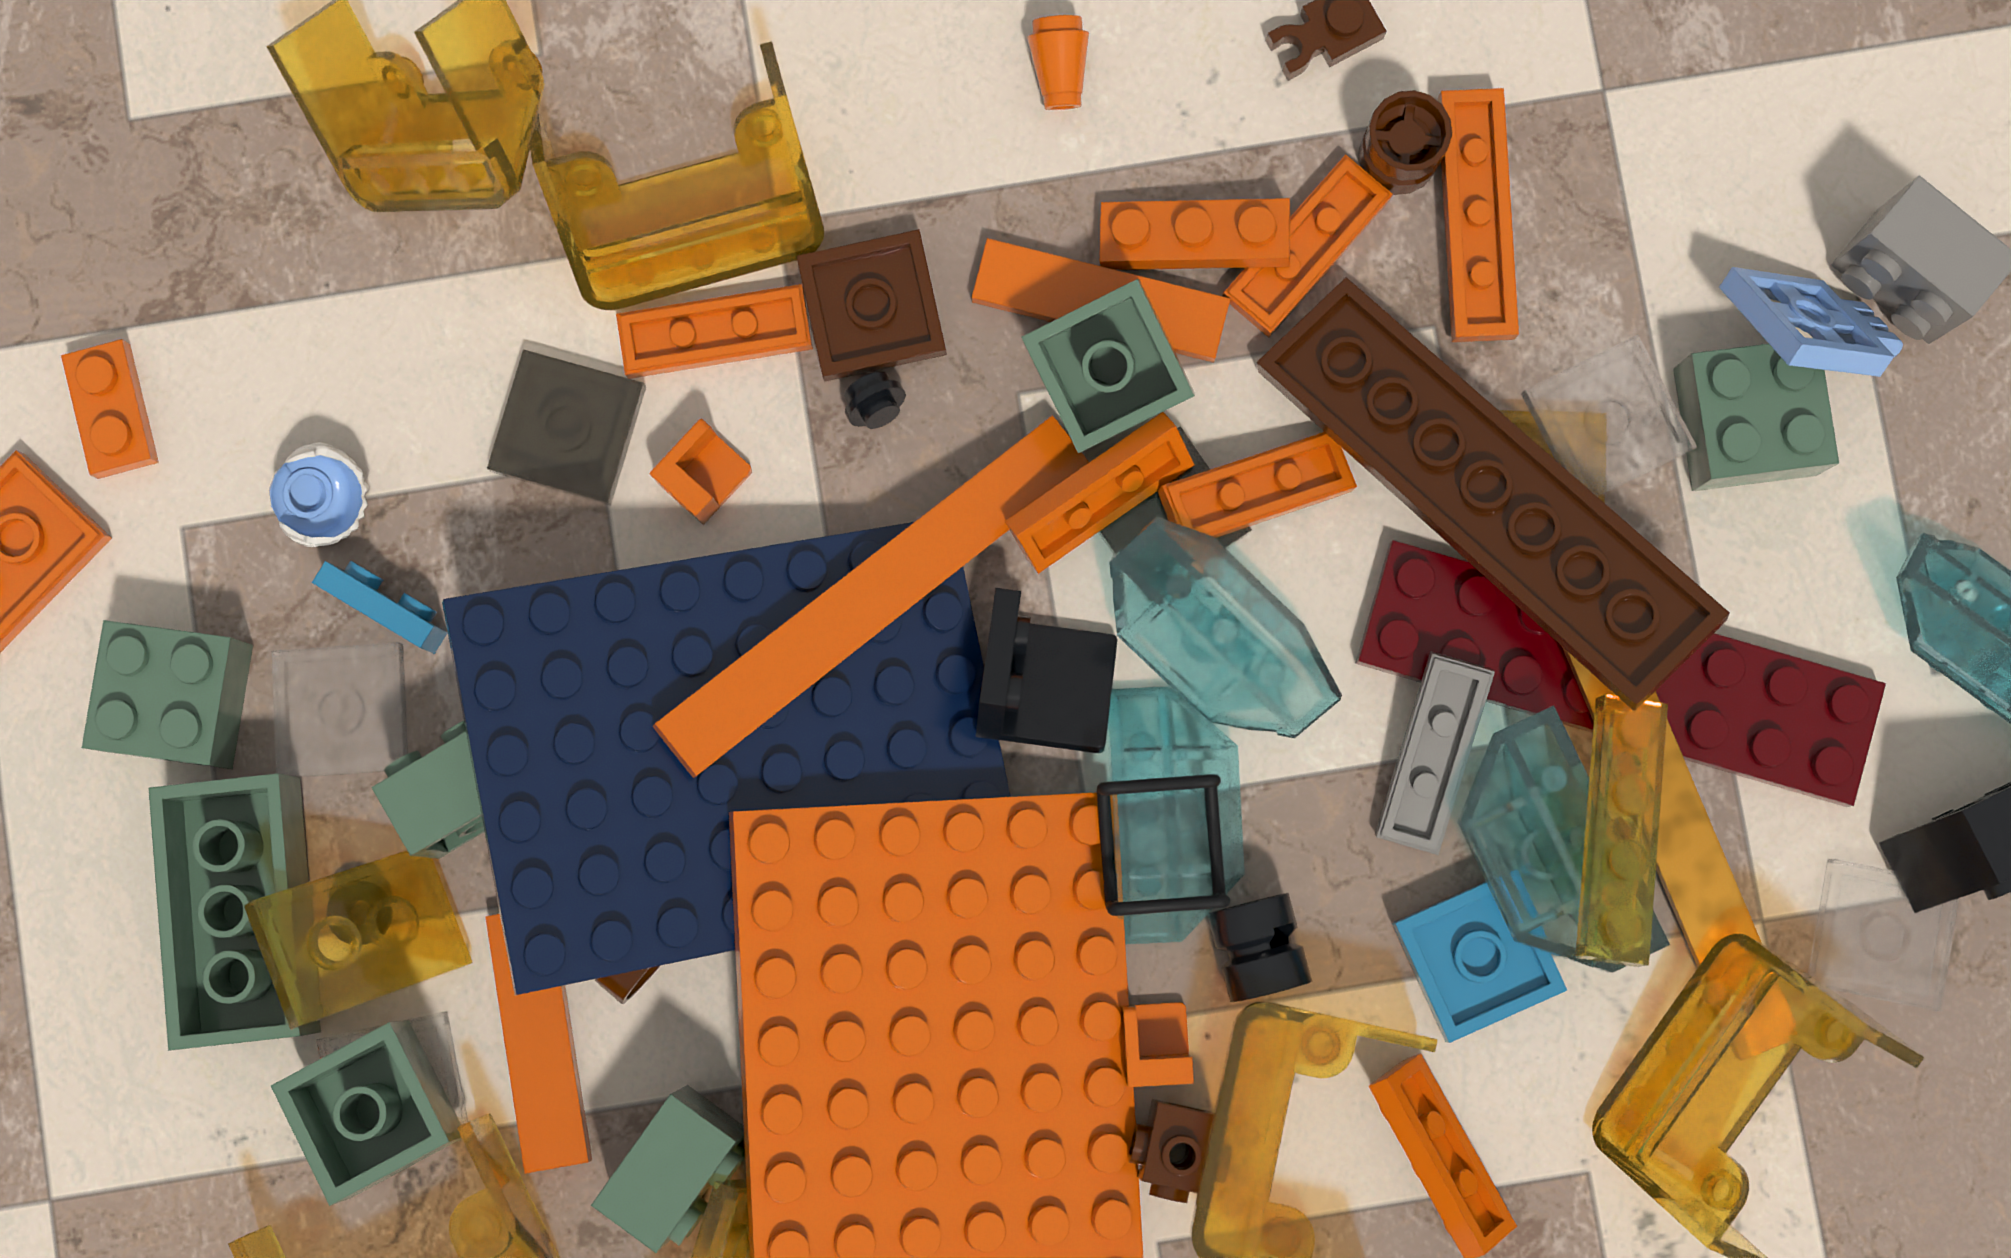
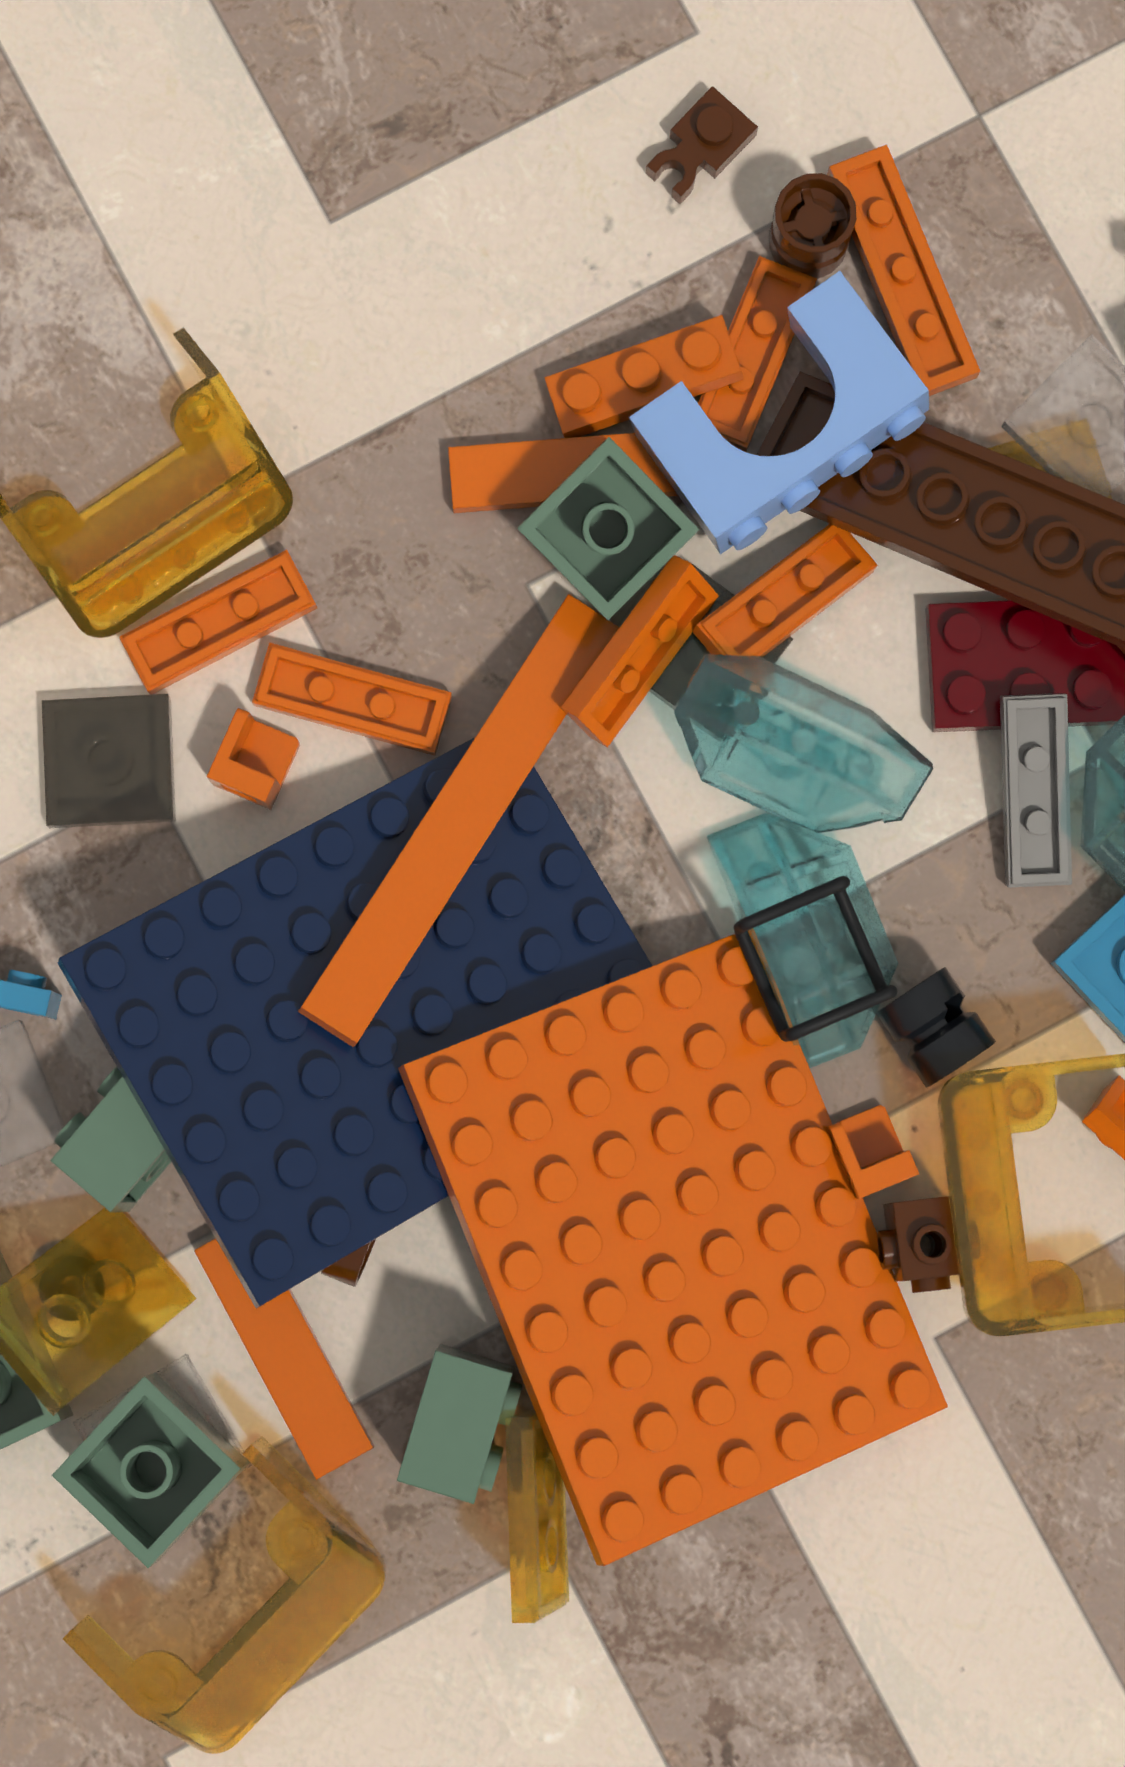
camera: 25 degrees left, 0 degrees up
reddish brown plate [796,229,947,382] -> none
black plate [844,372,906,429] -> none
black bracket [976,588,1118,753] -> none
orange cone [1027,15,1089,110] -> none
none -> orange tile [252,642,452,756]
none -> light blue arch [629,271,929,555]

